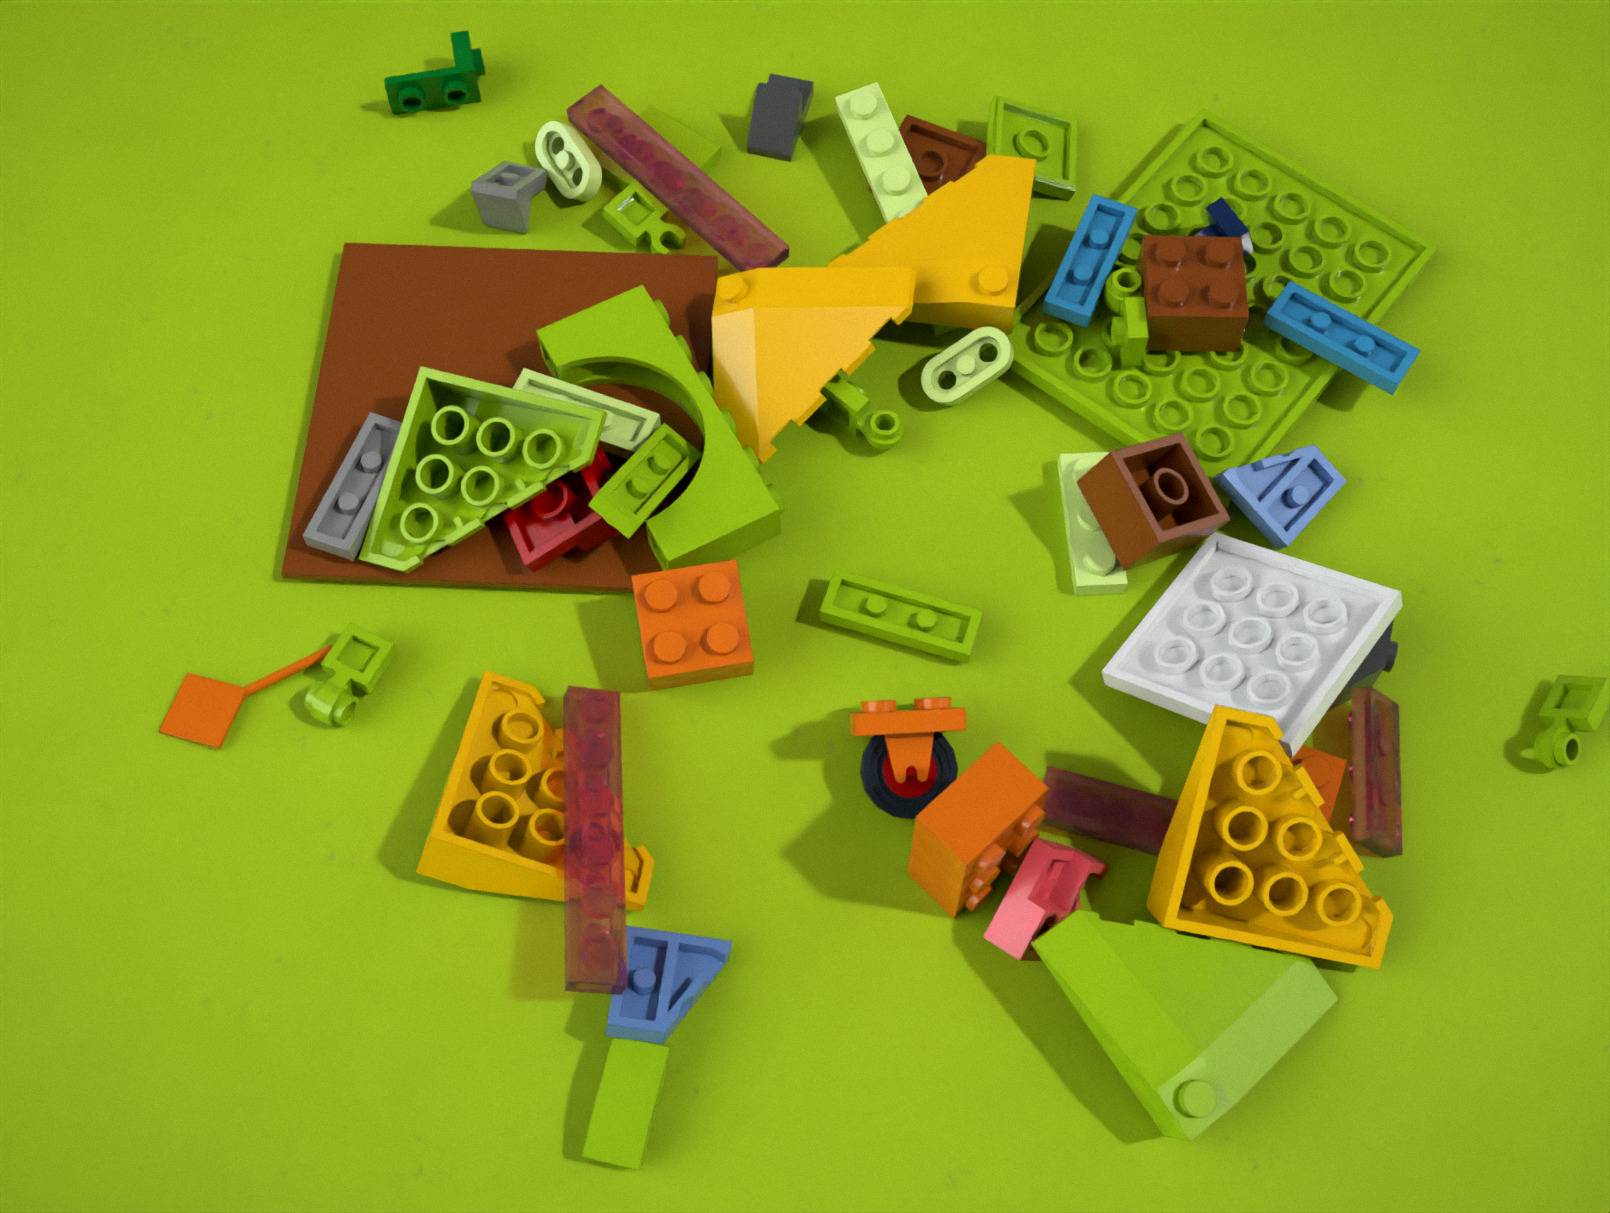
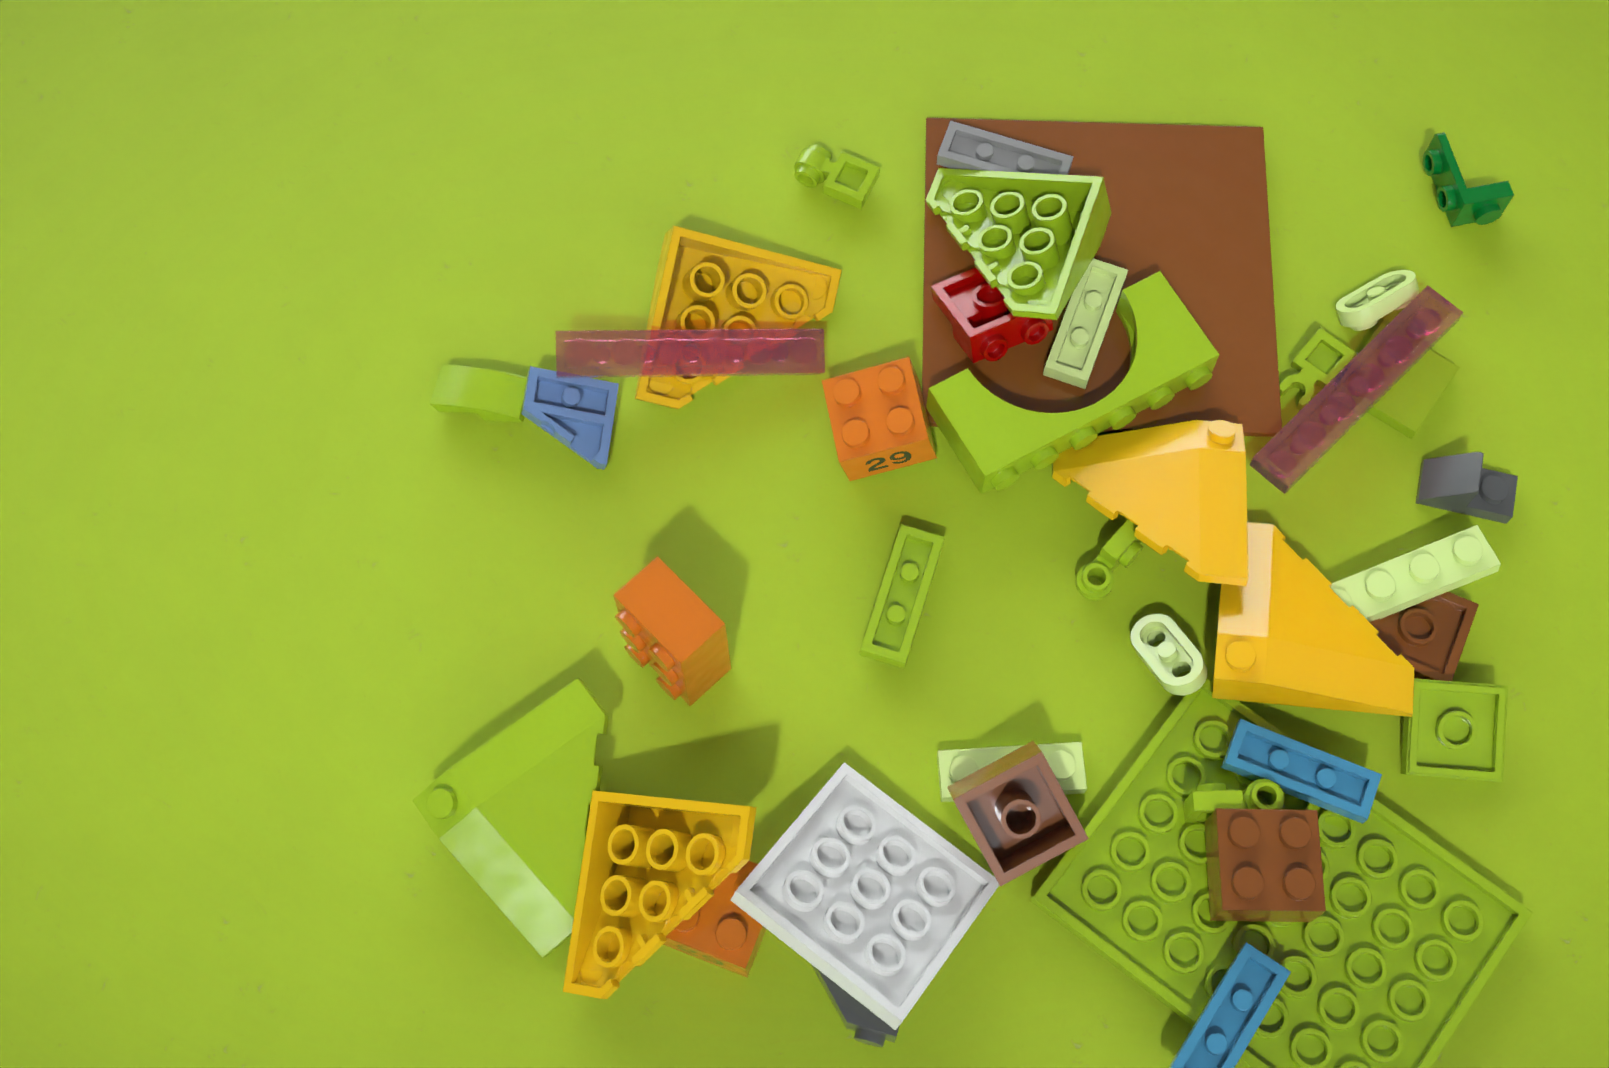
camera: 90 degrees right, 5 degrees up
orange piece [159,646,333,749] -> none
light grey slope [471,161,547,234] -> none
lime plate [588,423,703,539] -> none
plate [849,697,967,819] -> none
coral slope [983,838,1111,961] -> none
plate [1040,766,1178,856] -> none
dark blue tile [1195,197,1254,258] -> none
medium blue wing [1213,444,1347,550] -> none
plate [1348,686,1403,858] -> none

